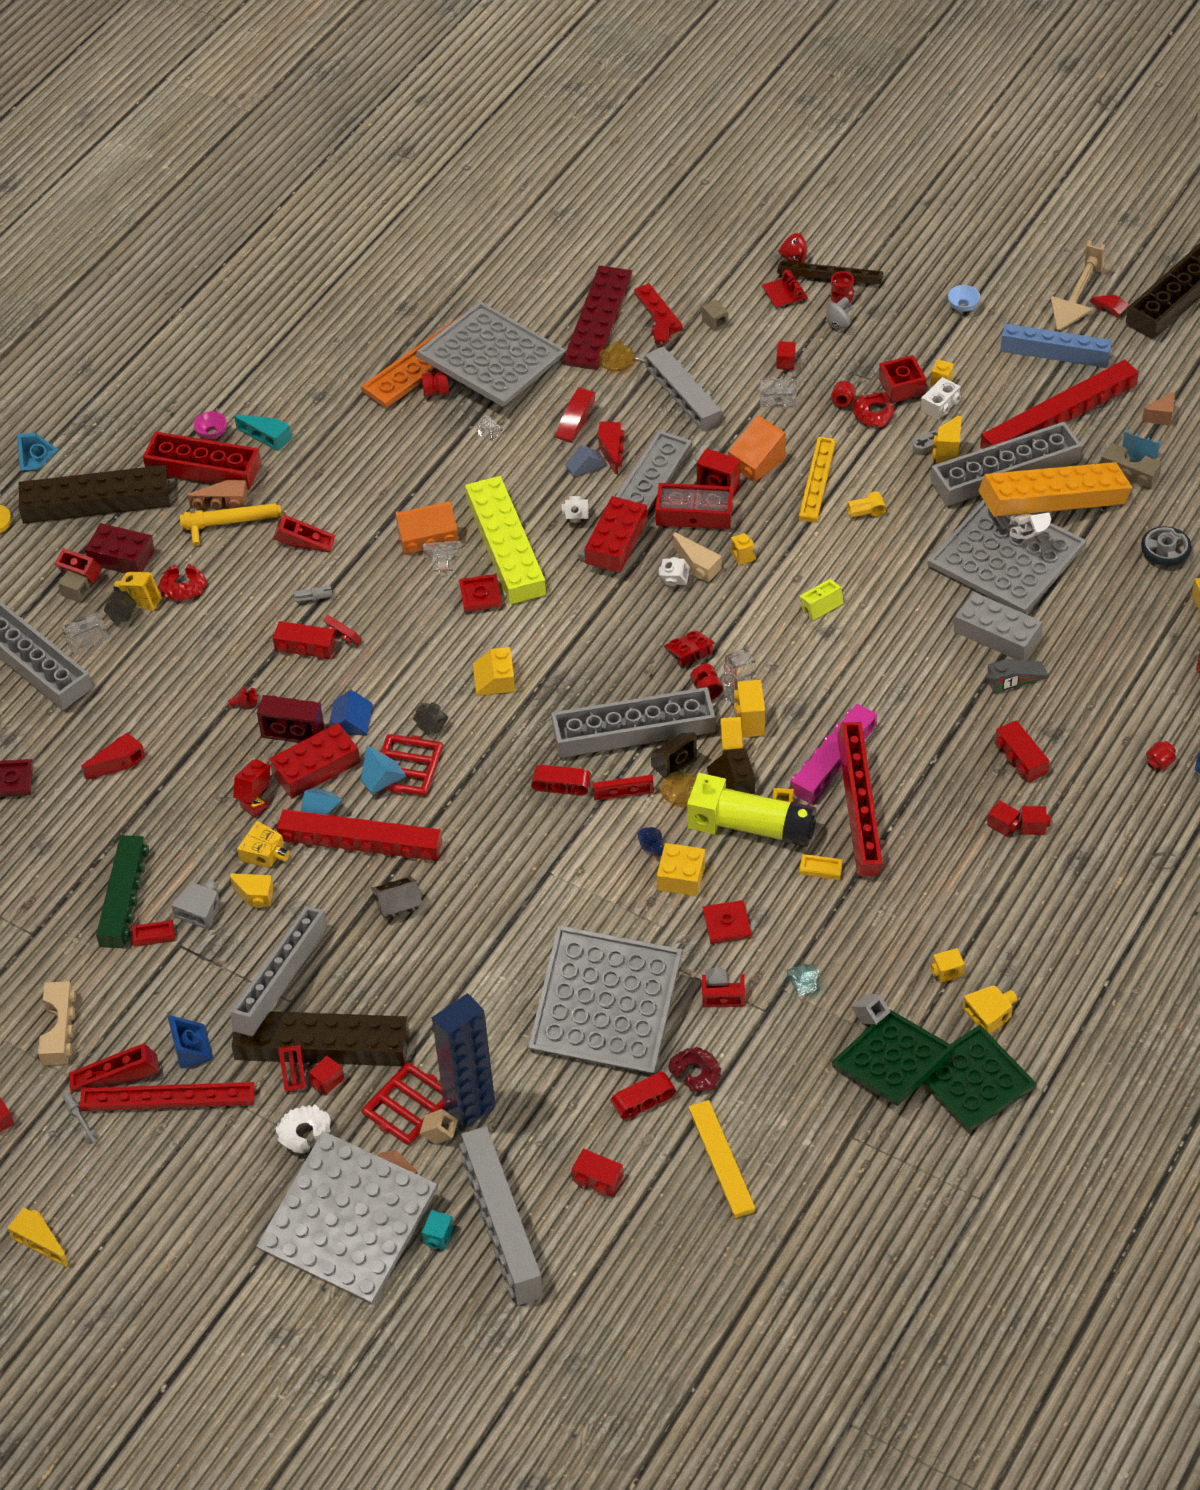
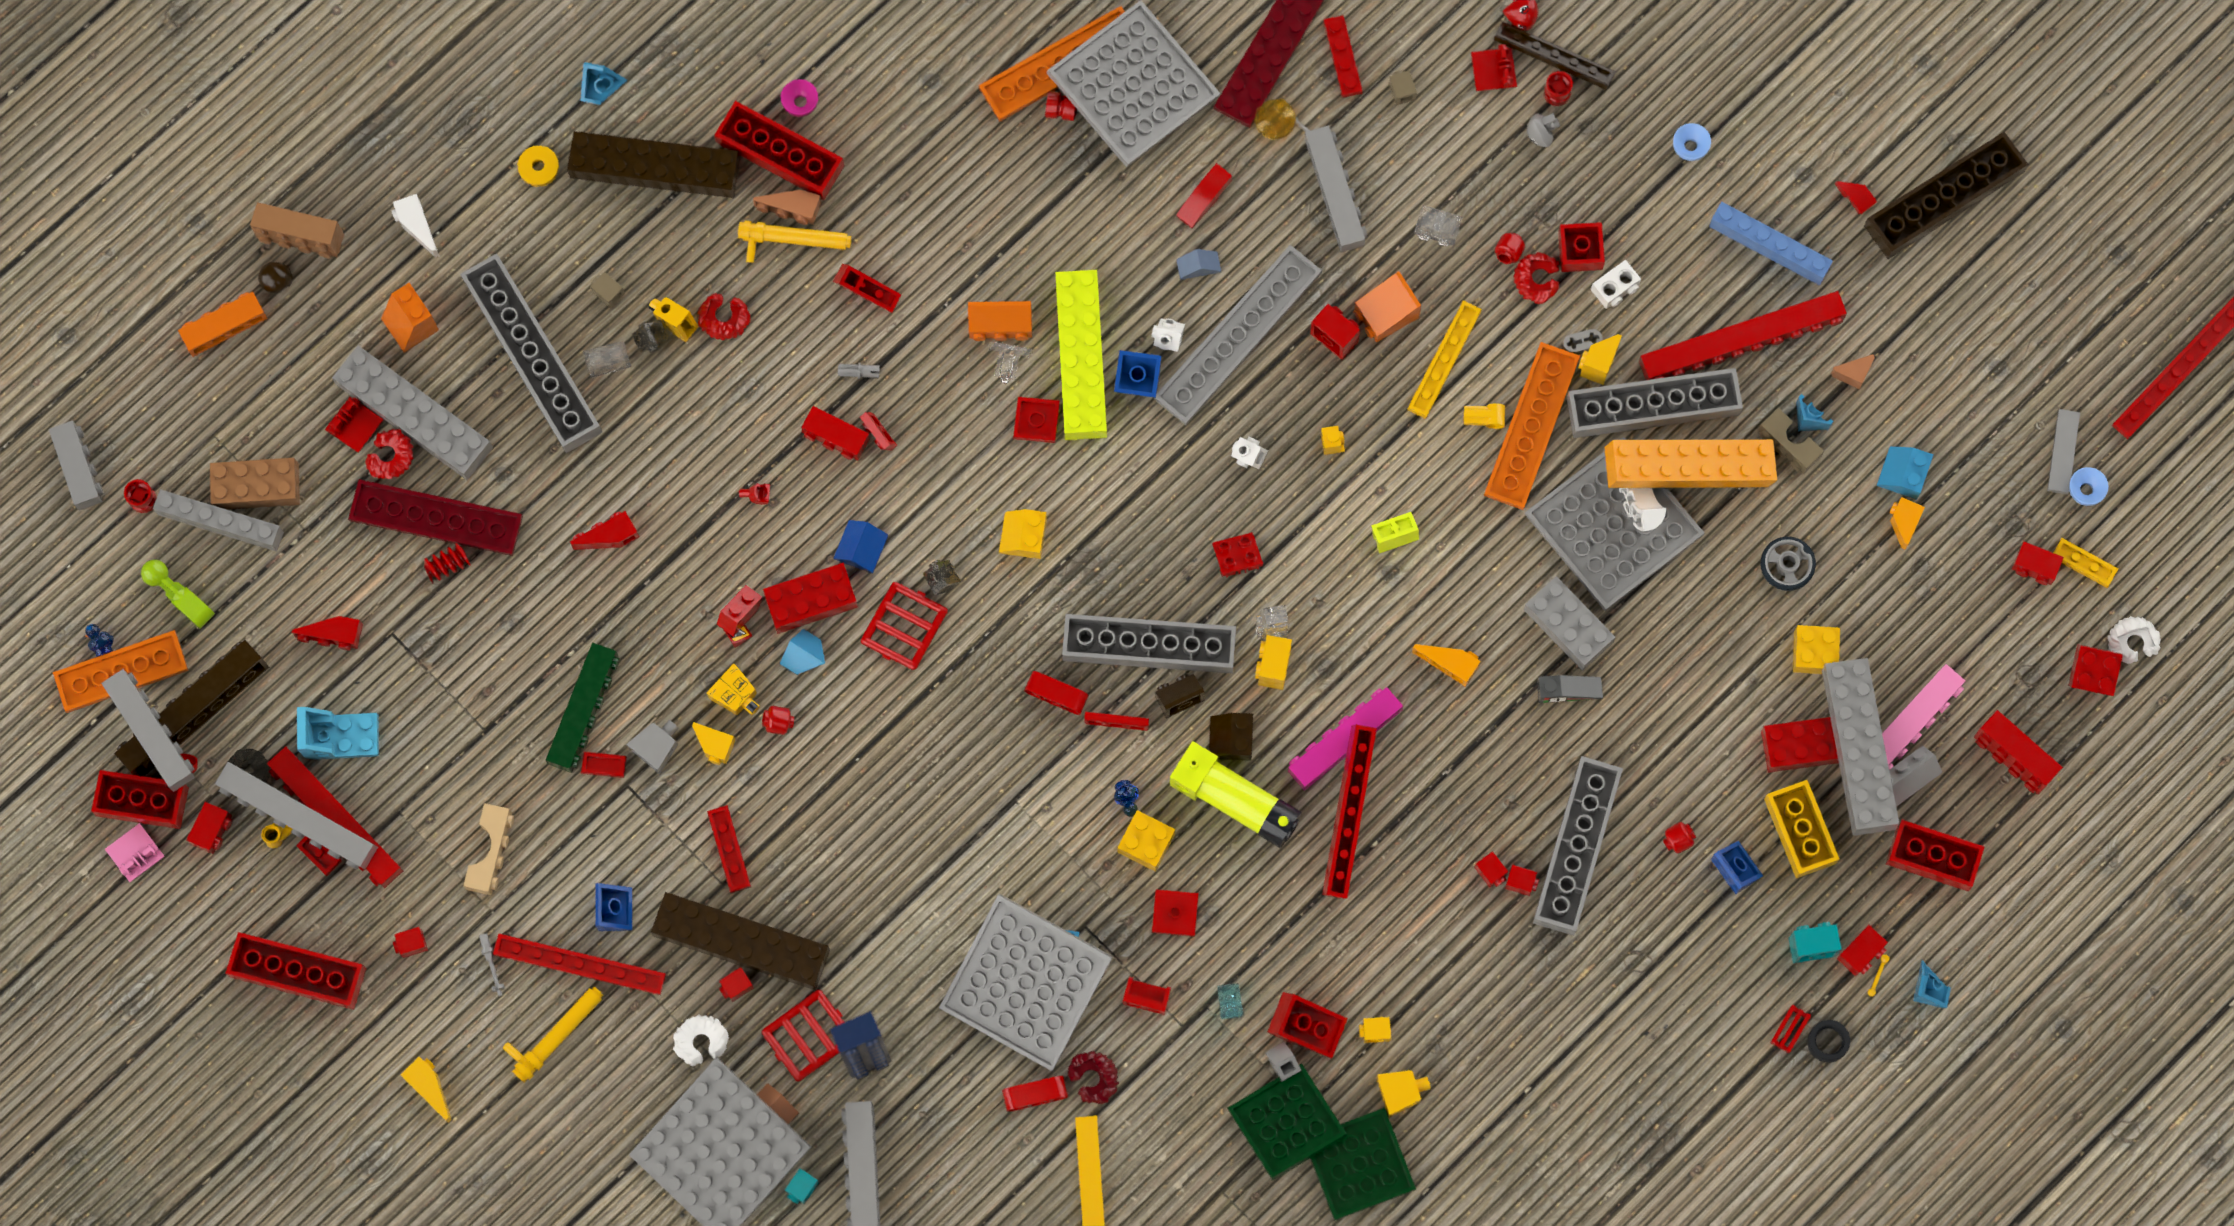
camera: 15 degrees right, 25 degrees up
red brick [54,548,102,584] -> none
red slope [69,1043,159,1092] -> none
dark red brick [85,523,155,574] -> none
light grey brick [231,906,326,1036] -> none
teal slope [234,414,292,451] -> none
dark red brick [257,695,325,743] -> none
red brick [277,809,442,861] -> none
red tile [279,1044,306,1091] -> none
dark azure slope [361,745,406,794] -> none
slope [371,876,423,918] -> none
tan brick [420,1109,458,1145] -> none
clear slope [477,415,503,441] -> none
red brick [571,1149,624,1197] -> none
red brick [584,496,647,573] -> none
red slope [598,421,625,474] -> none
red brick [651,318,673,344] -> none
brick [655,483,733,529] -> none
clear yellow dish [661,772,696,807] -> none
tan slope [673,532,722,583] -> none
red wheel [690,664,724,701] -> none
light grey slope [705,967,728,987] -> none
yellow slope [721,717,743,754] -> none
yellow slope [773,788,794,803] -> none
red brick [776,341,796,370] -> none
yellow tile [799,854,843,880] -> none
yellow brick [930,359,954,387] -> none
red brick [994,720,1050,782] -> none
tan piece [1051,240,1105,332] -> none
none -> yellow cylinder [503,987,603,1083]
none -> red tile [707,805,751,893]
none -> red head [762,706,794,735]
none -> blue slope [1114,350,1162,398]
none -> red slope [1267,992,1348,1059]
none -> light orange slope [1412,644,1481,687]
none -> orange plate [1484,342,1580,510]
none -> light grey brick [1533,756,1623,936]

